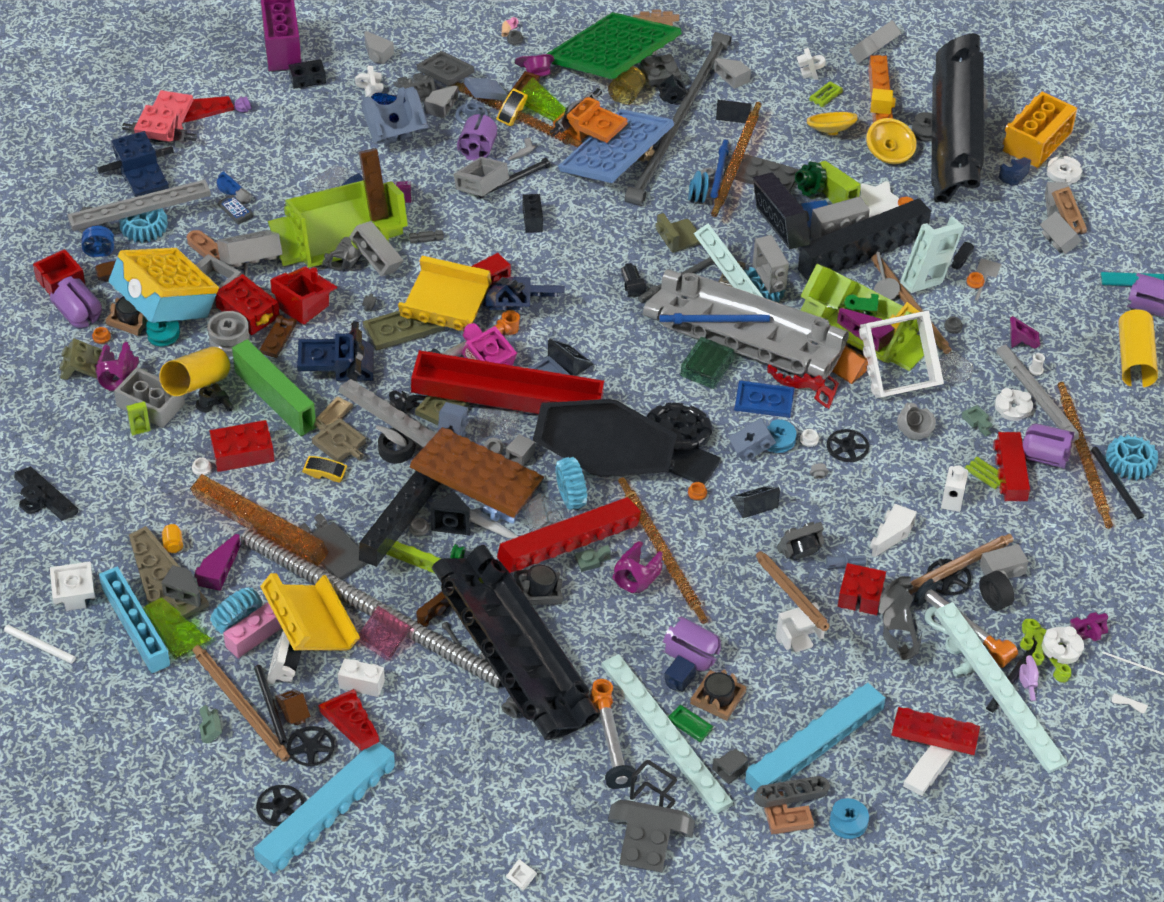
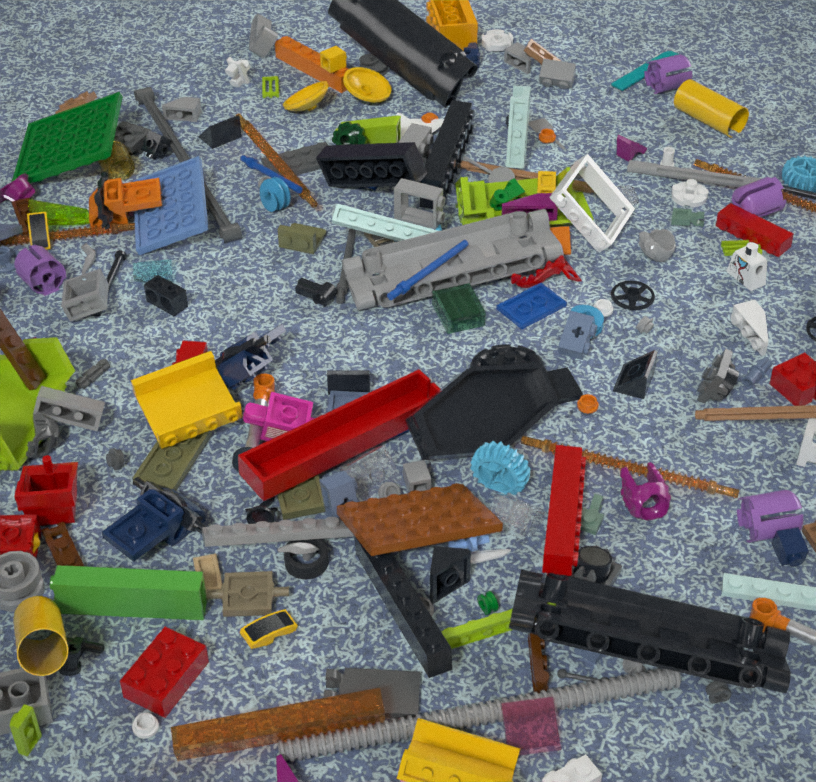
camera: 45 degrees left, 5 degrees down
none -> clear light blue wing [133,259,173,283]

